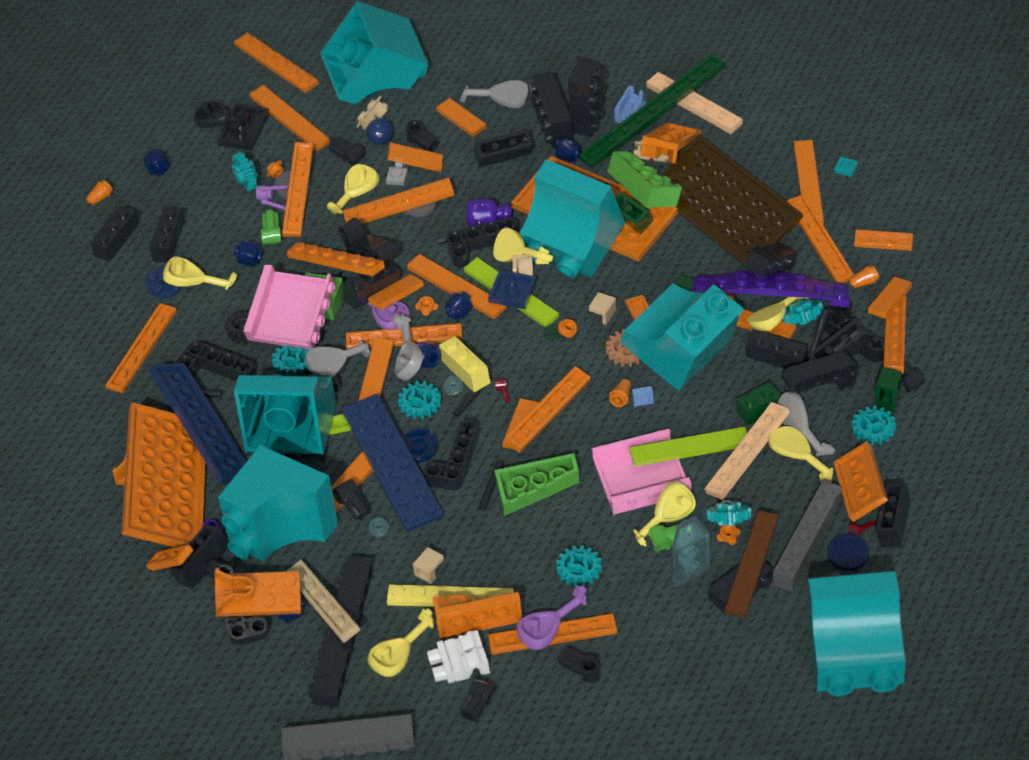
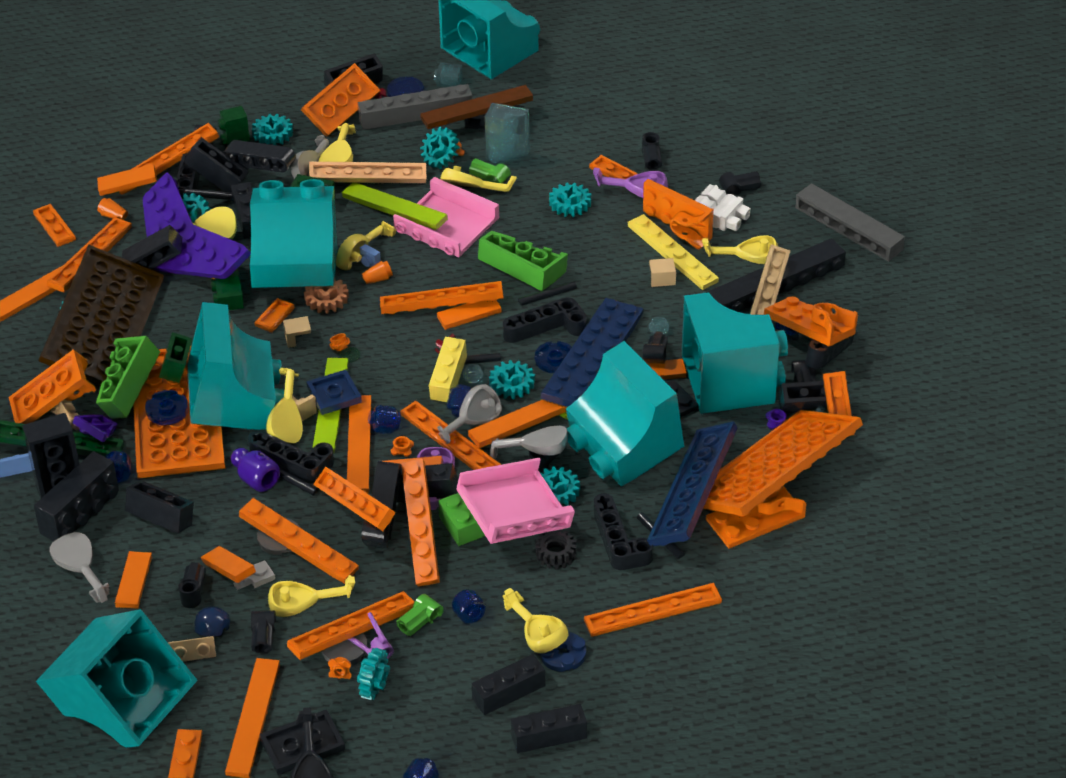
camera: 135 degrees left, 5 degrees down
none -> dark purple wing [72,414,118,442]
none -> orange plate [313,466,396,531]
none -> light yellow piece [336,221,396,270]

